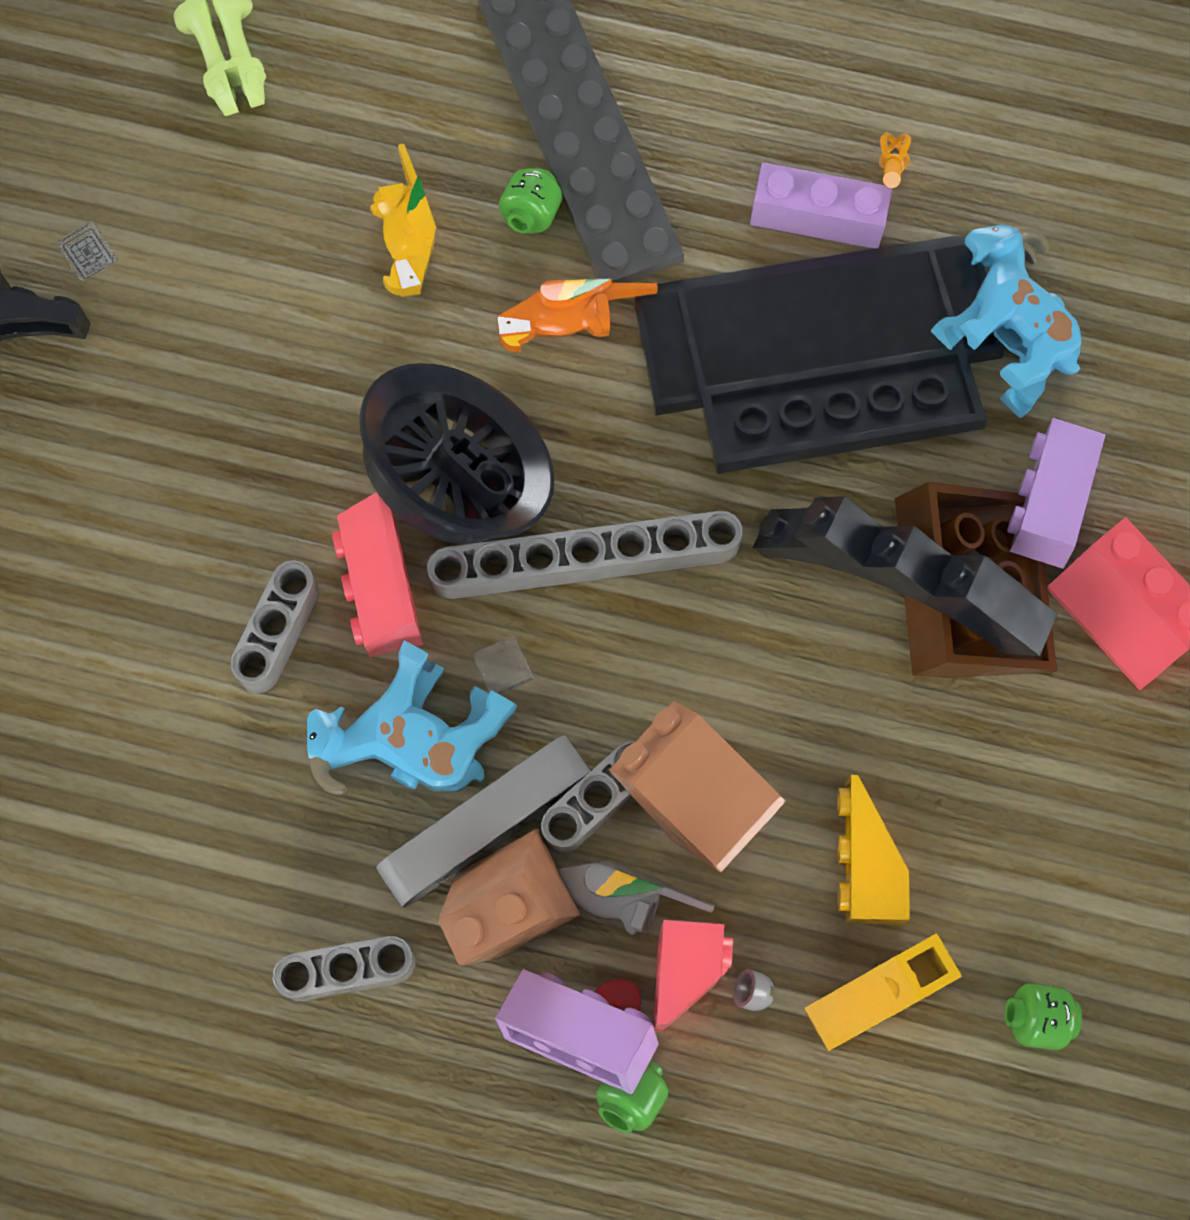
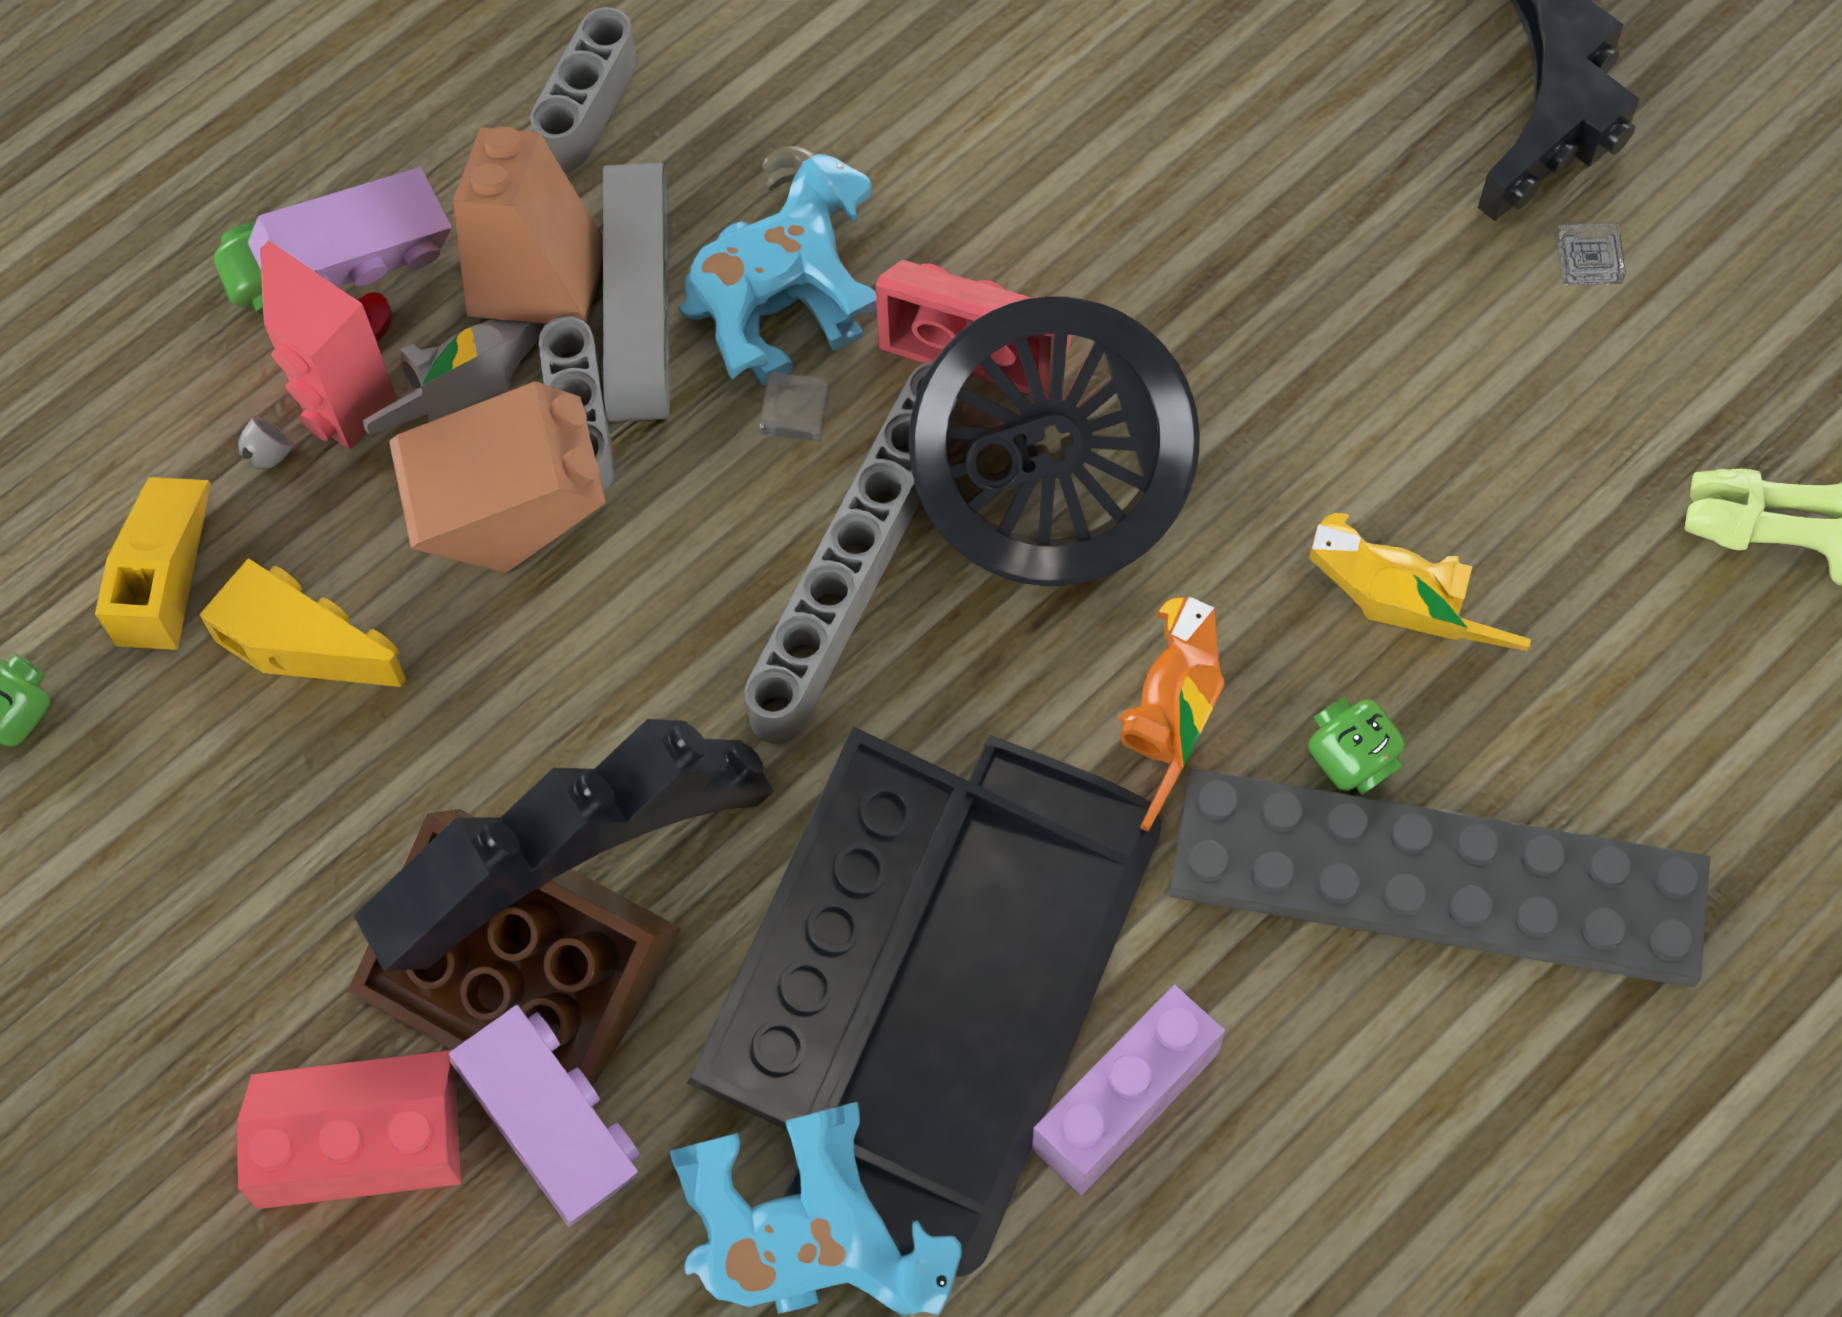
camera: 125 degrees right, 10 degrees down
light grey beam [230,560,319,694] -> none
light orange piece [879,132,911,188] -> none

